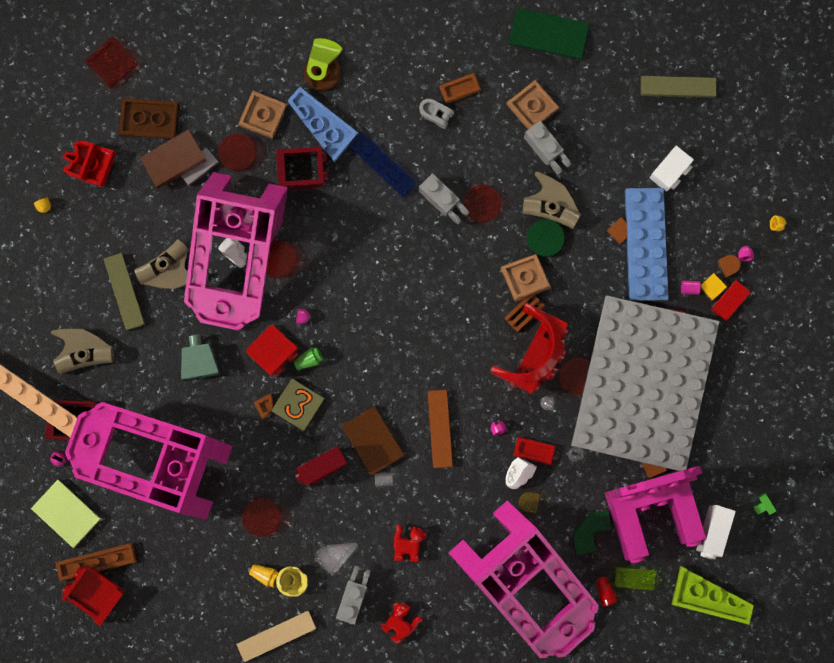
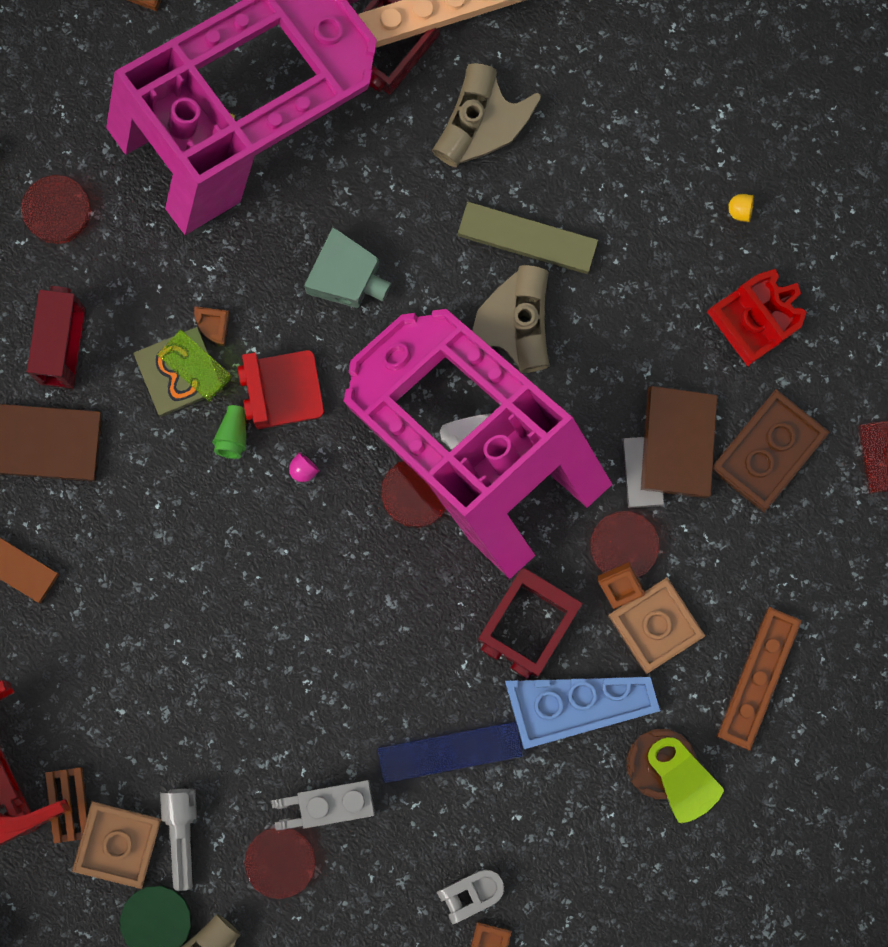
camera: 125 degrees right, 0 degrees up
none -> clear neon green tile [157,329,232,402]
none -> light grey piece [160,789,197,891]
none -> dark orange tile [598,562,645,609]
none -> dark orange tile [716,607,802,751]

